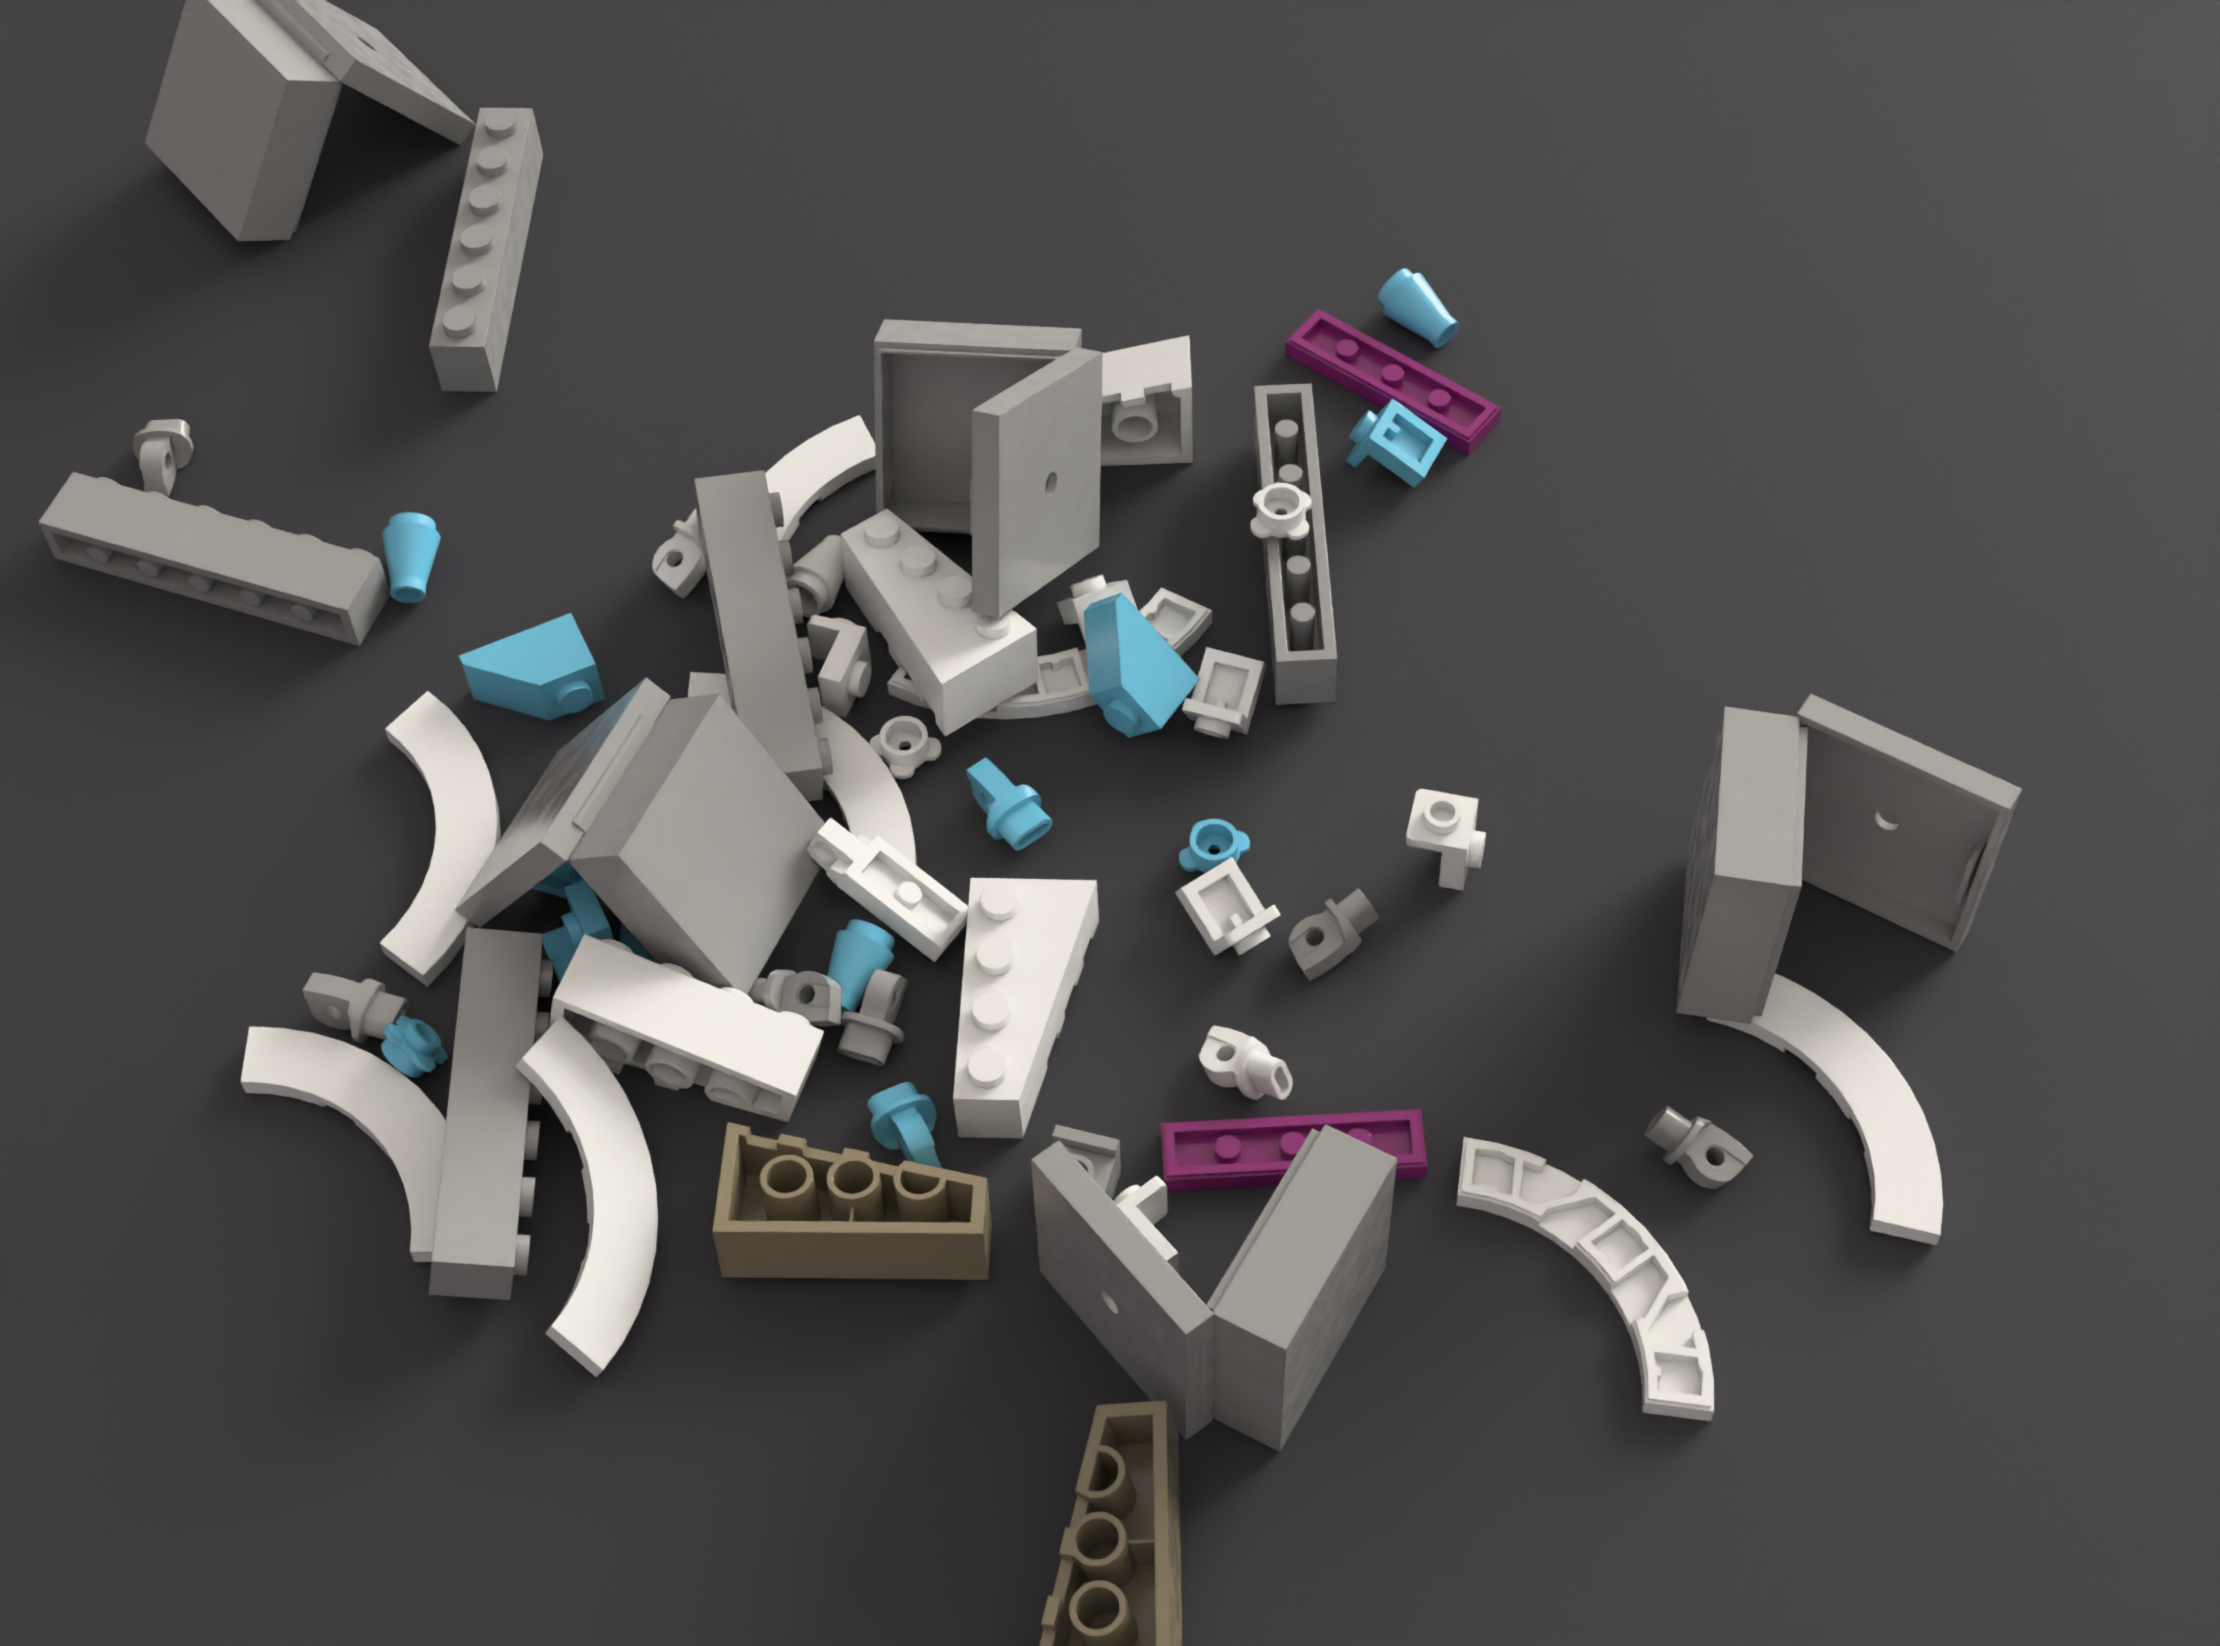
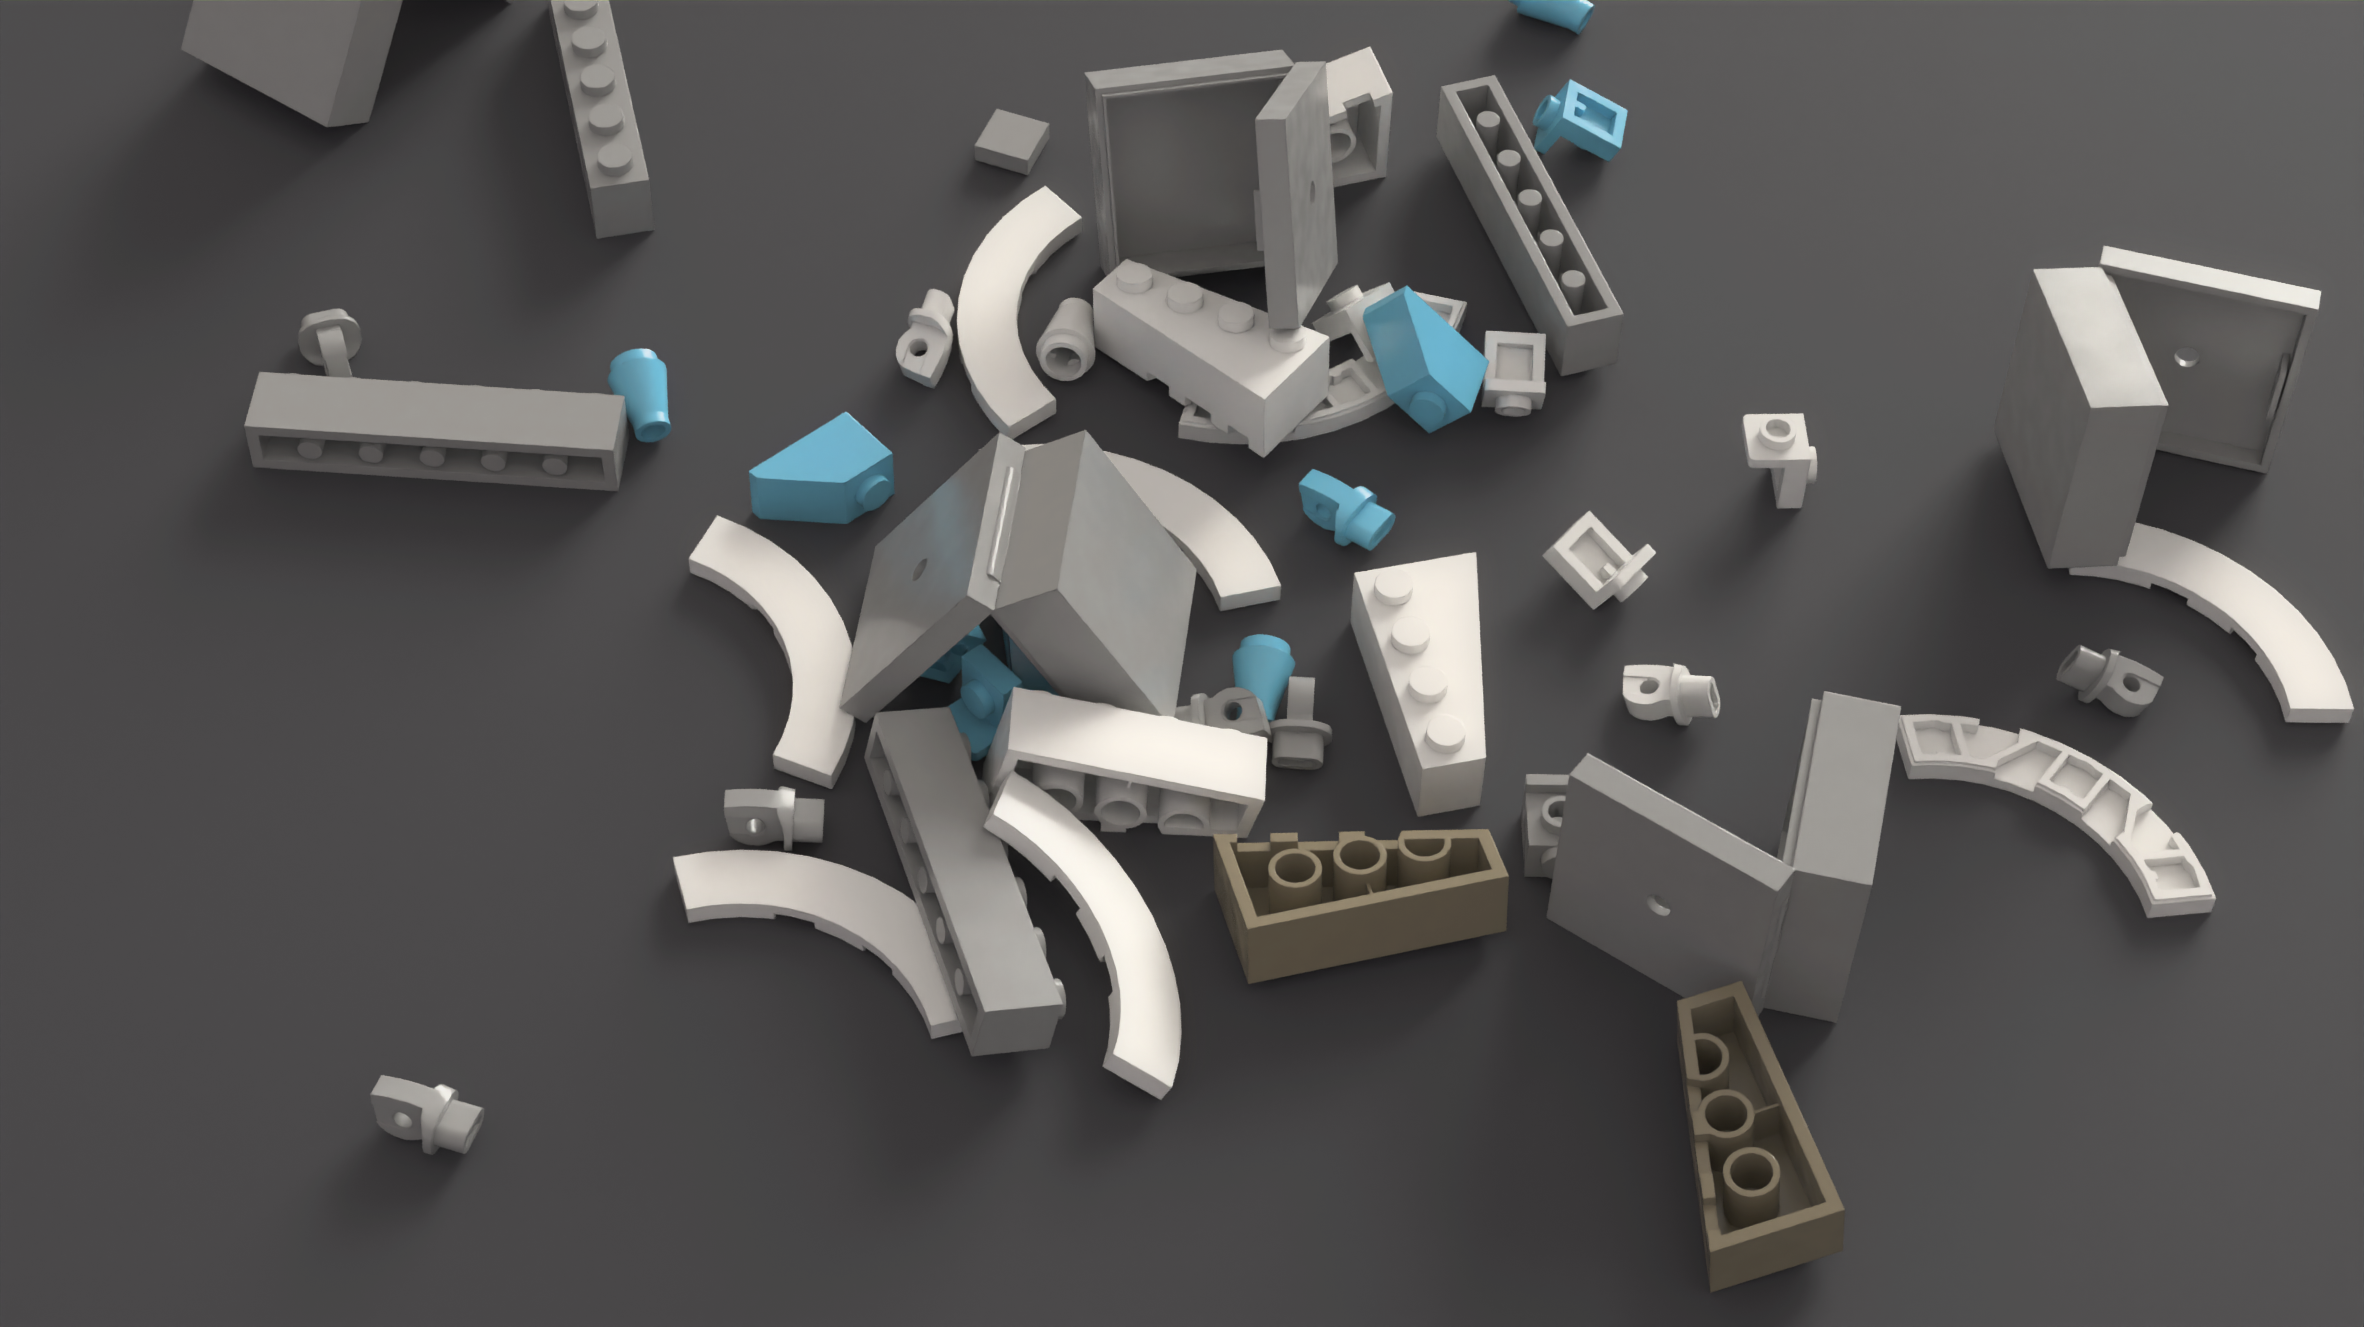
camera: 20 degrees left, 5 degrees down
medium azure plate [381,1016,447,1078] -> none
light grey brick [694,470,833,801] -> none
white bracket [807,615,872,718] -> none
white hinge [807,818,968,962] -> none
medium azure piece [867,1082,942,1168] -> none
white plate [869,716,941,779] -> none
magenta tile [1161,1109,1427,1191] -> none
medium azure plate [1179,819,1250,873] -> none
white plate [1250,483,1312,540] -> none
magenta tile [1285,309,1501,455] -> none
light grey piece [1289,888,1379,981] -> none
none -> light grey tile [974,109,1049,175]

